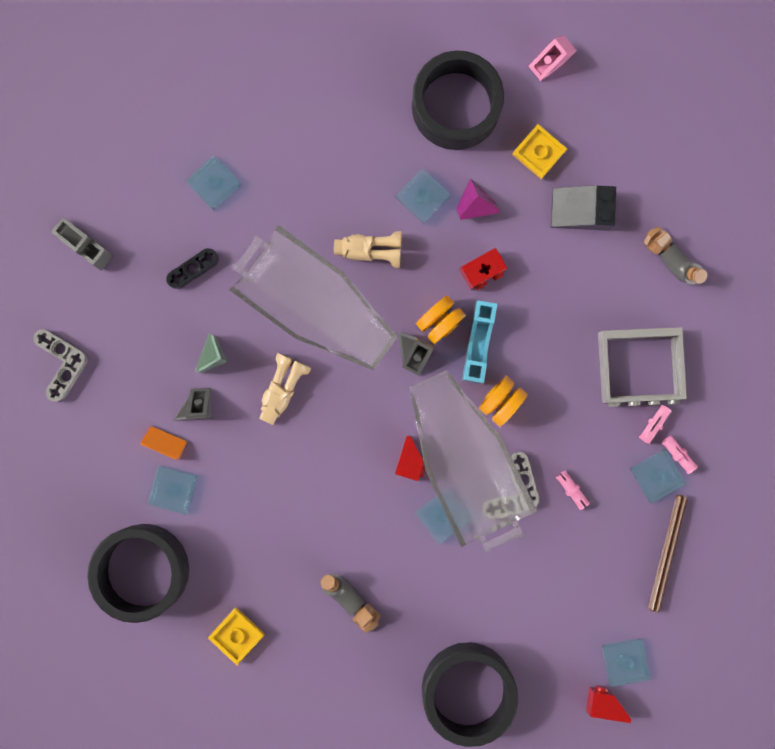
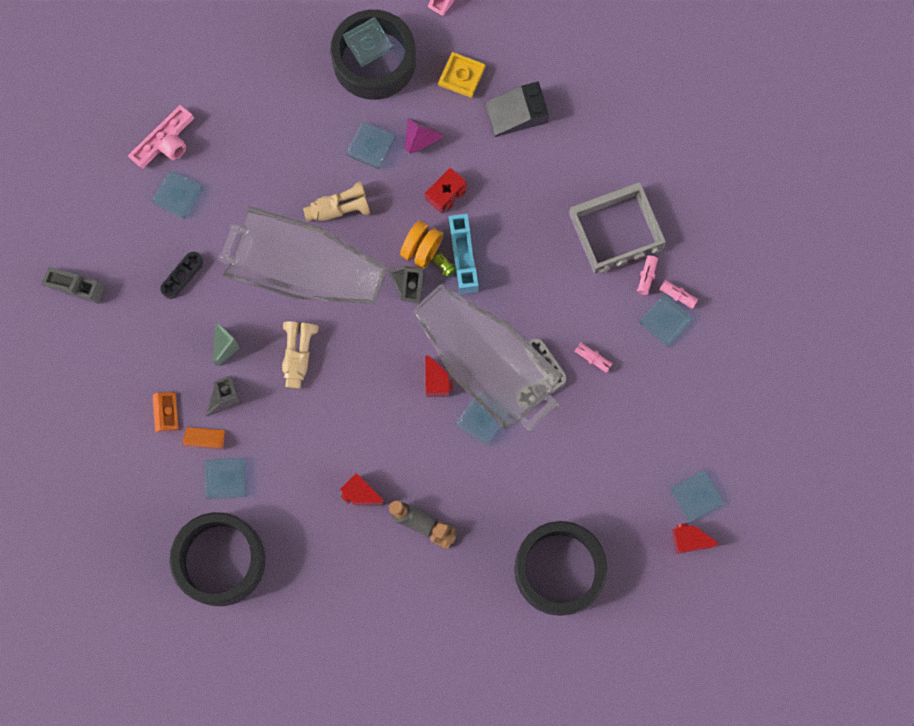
camera: 10 degrees left, 10 degrees down
light grey beam [33,329,88,402] -> none
yellow plate [208,607,265,665] -> none
light orange wheel [478,375,528,427] -> none
piece [643,226,707,285] -> none
axle [648,495,688,612] -> none
none -> bright pink plate [128,105,194,169]
none -> orange slope [153,392,179,432]
none -> red slope [340,473,385,506]
none -> clear light blue plate [343,17,394,67]
none -> lime pin [433,253,456,277]

